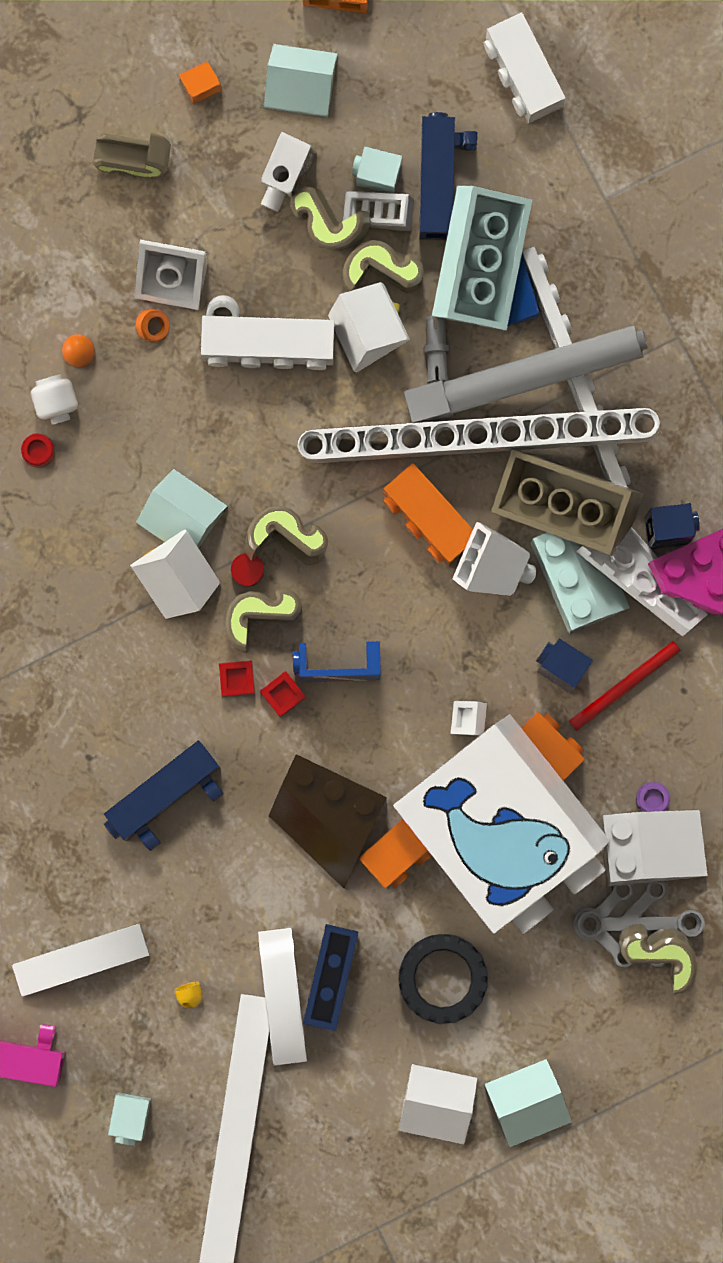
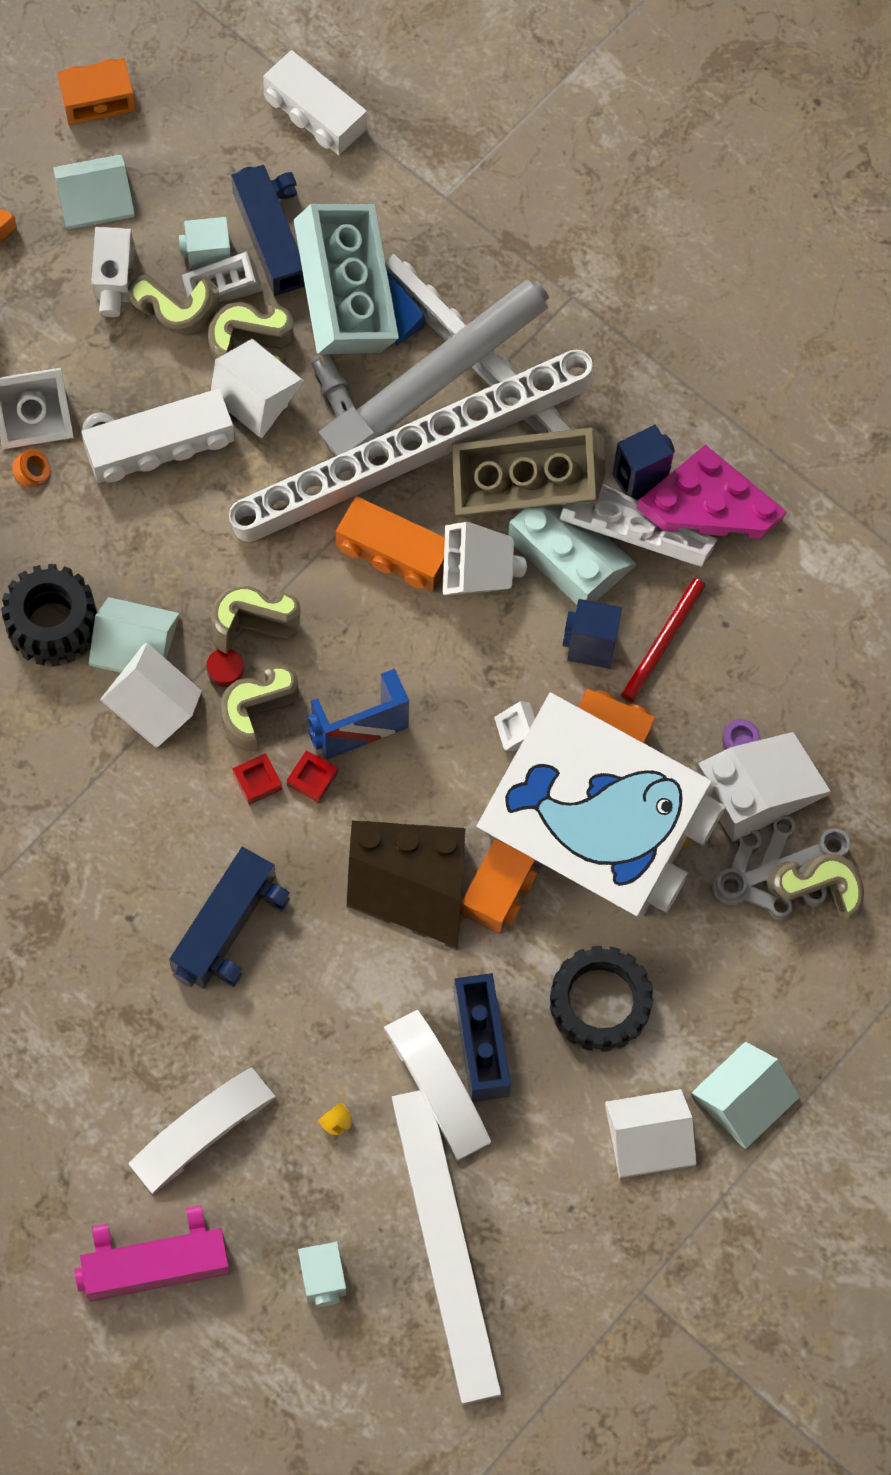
camera: 25 degrees left, 15 degrees down
none -> black tyre [1,564,97,666]

